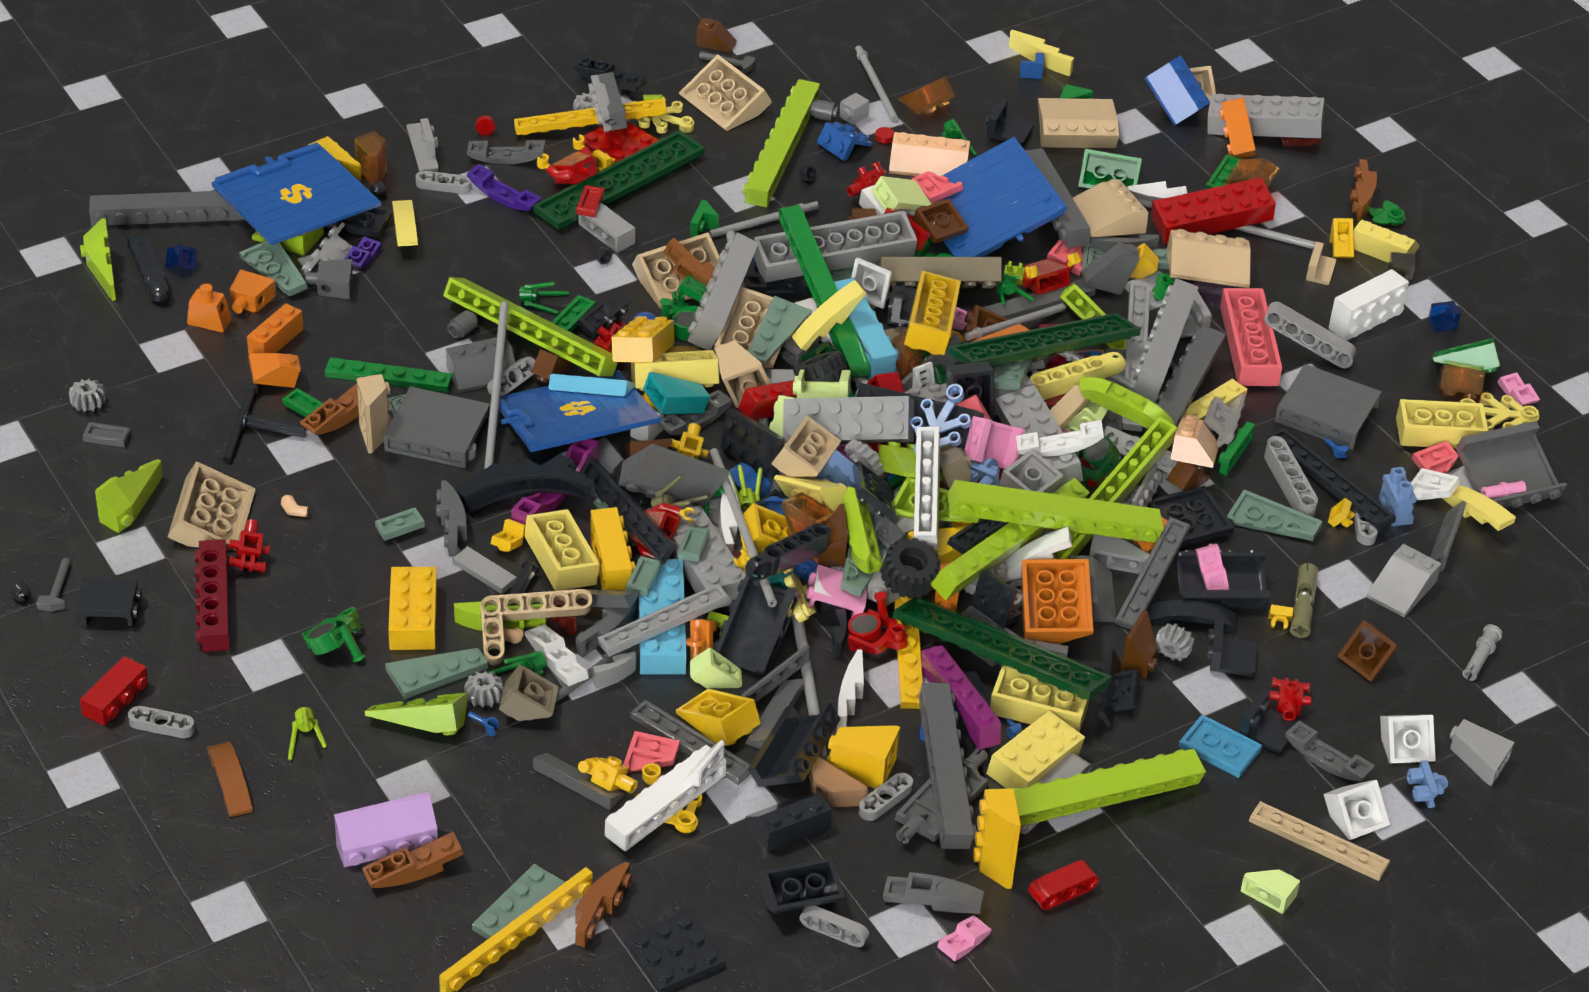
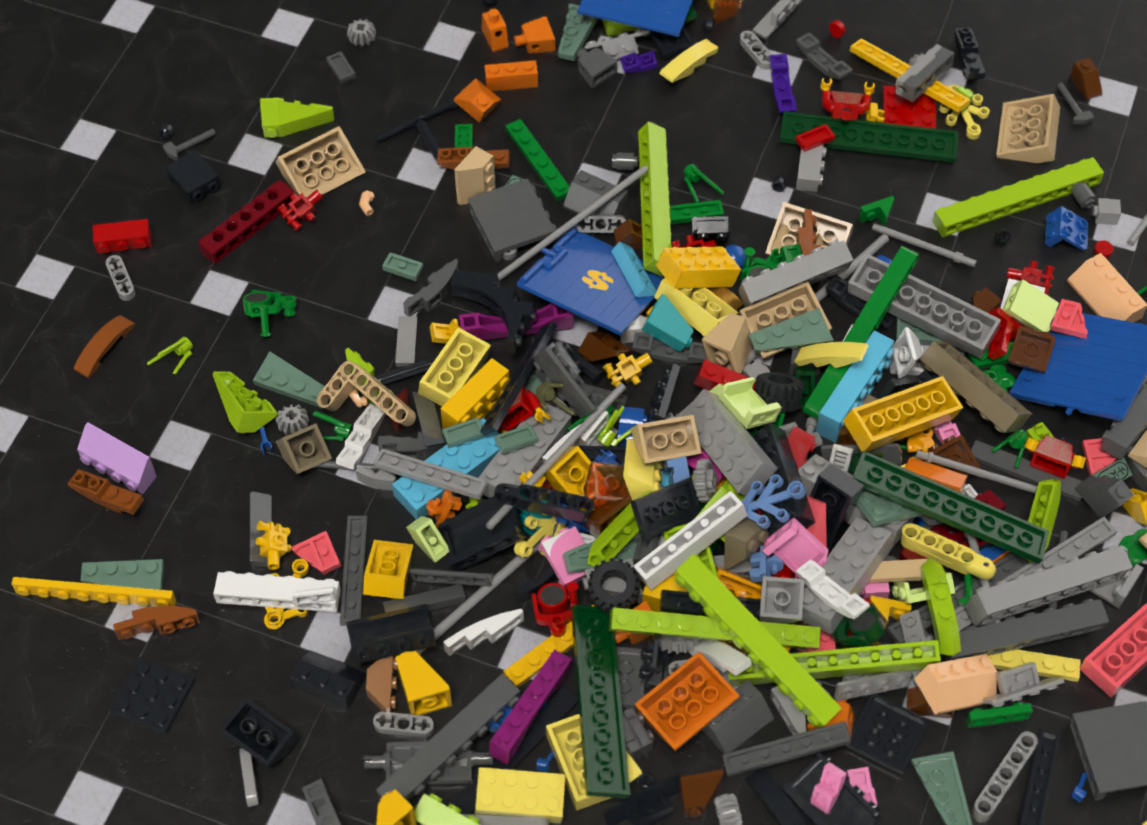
camera: 55 degrees right, 15 degrees up
yellow brick [389,566,437,650] -> none

